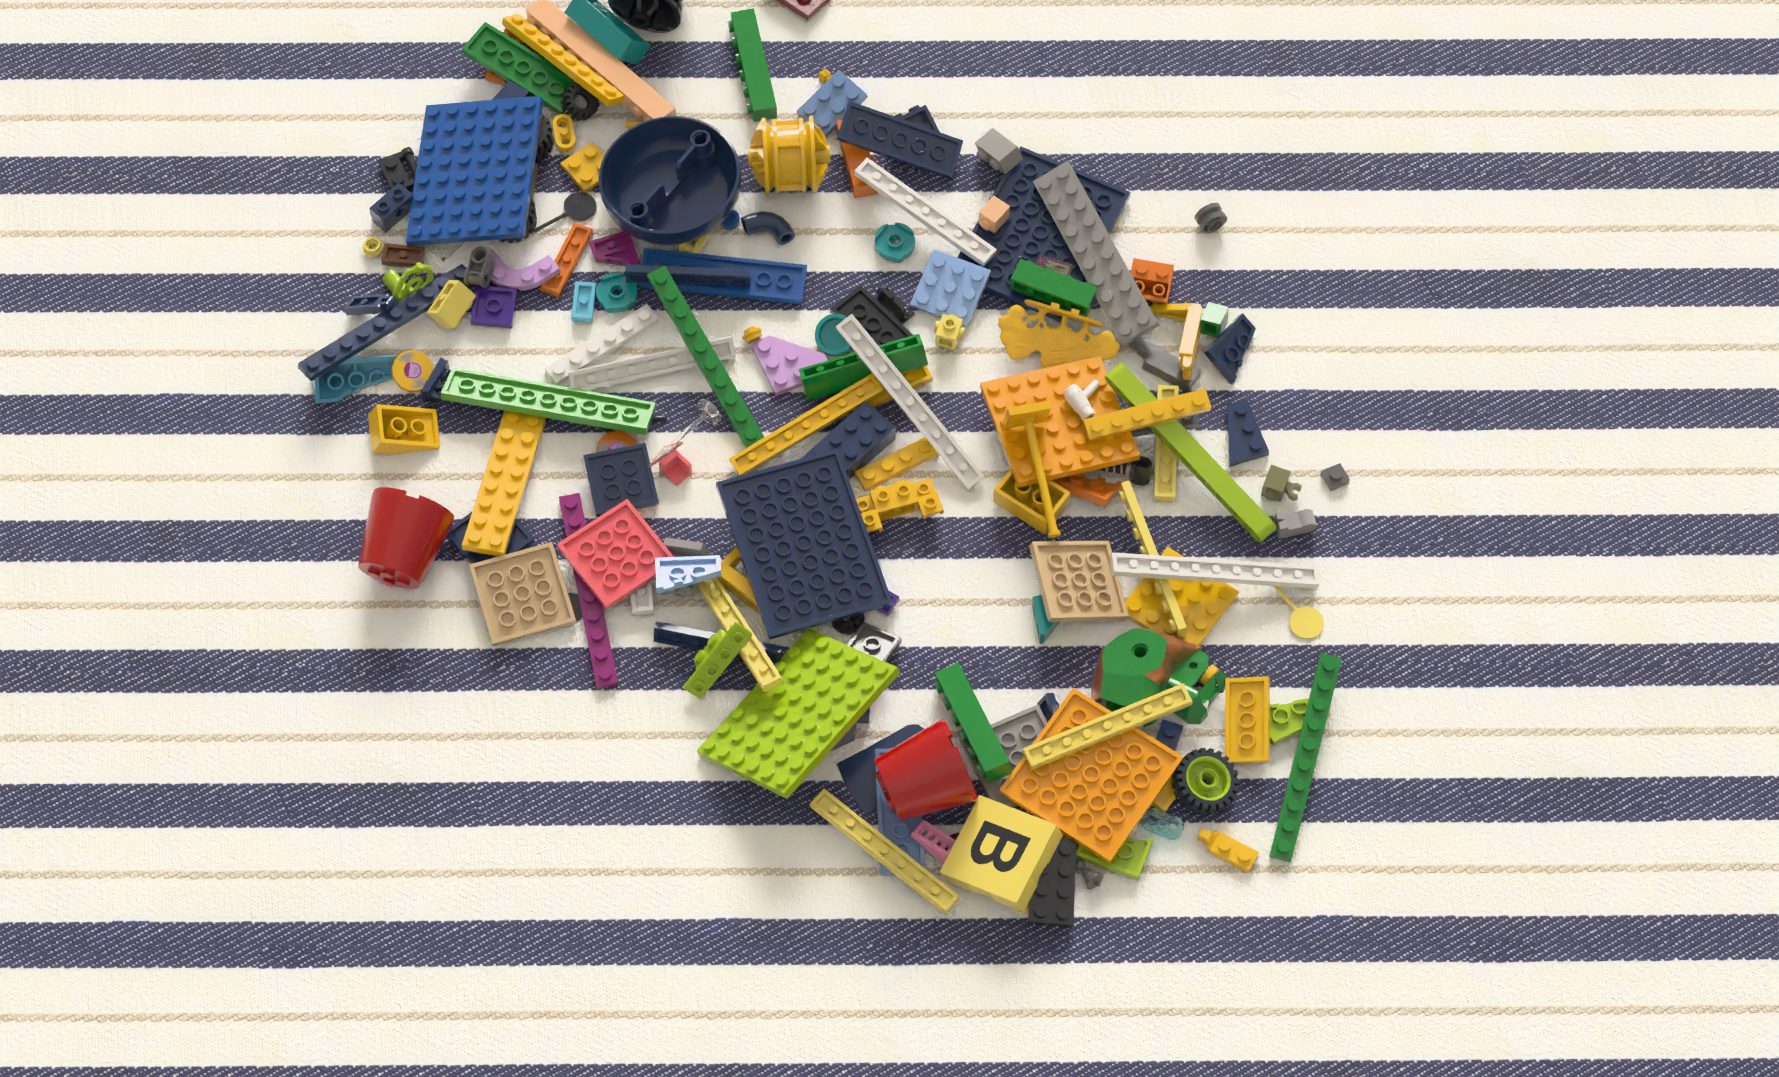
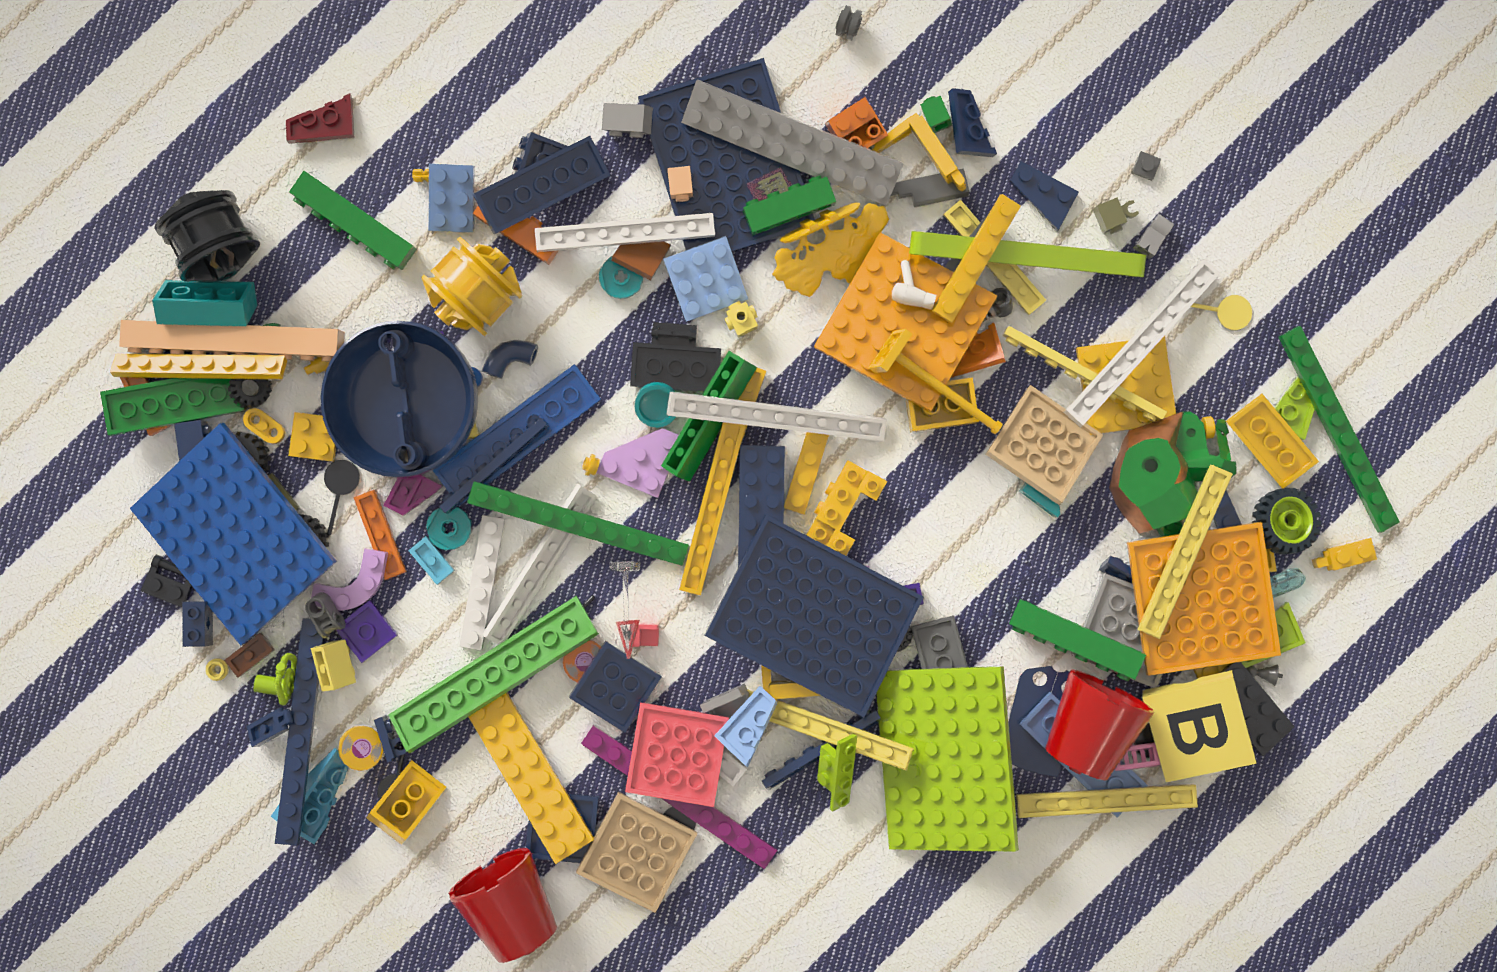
camera: 45 degrees left, 25 degrees up
none -> dark orange tile [611,241,671,281]

